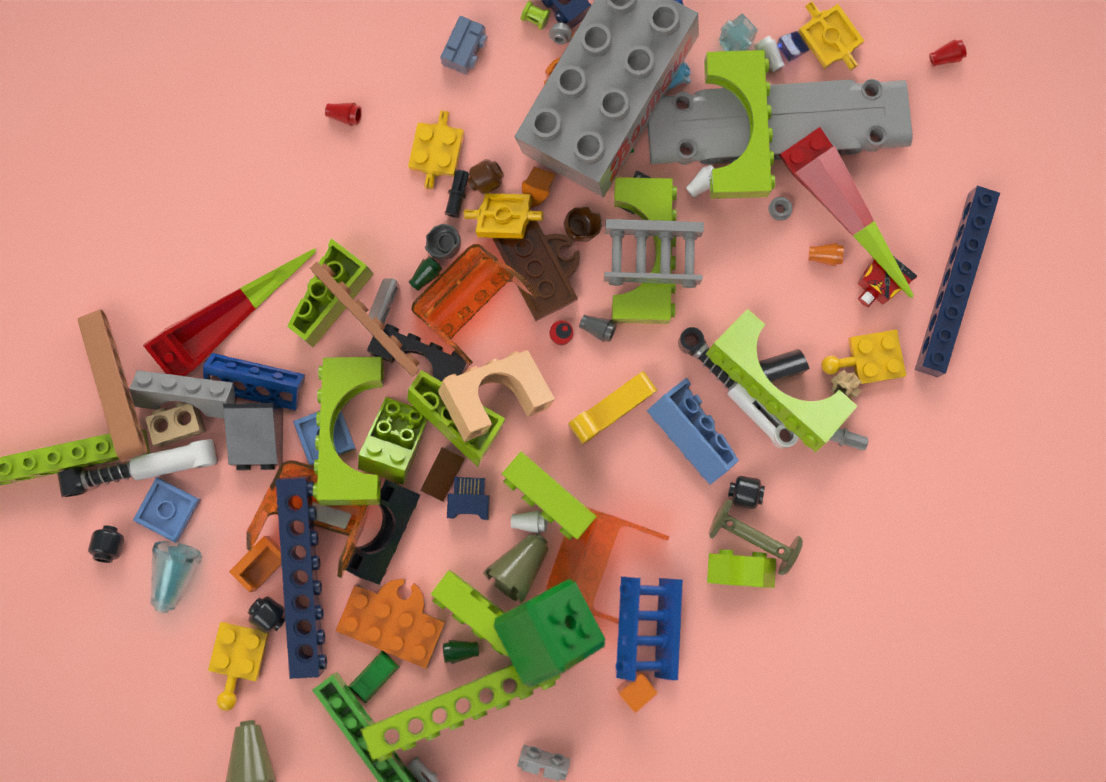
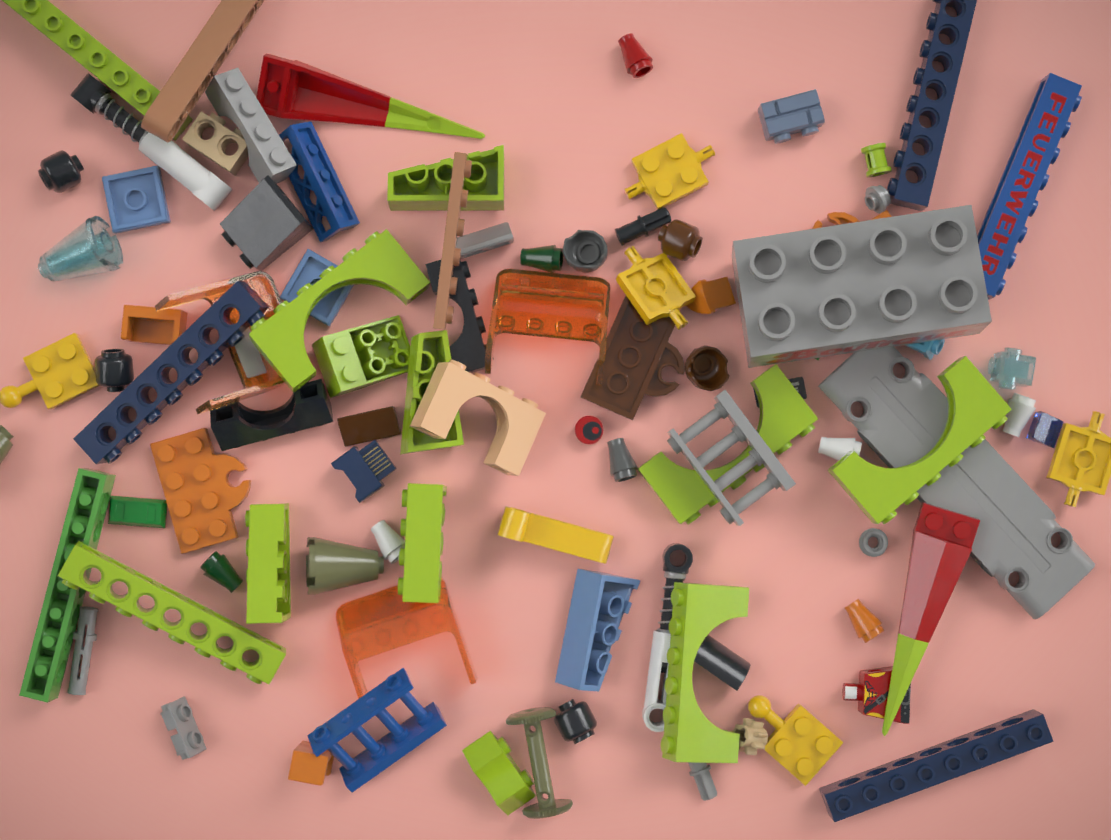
camera: 50 degrees right, 5 degrees up
green plate [494,579,606,687] -> none

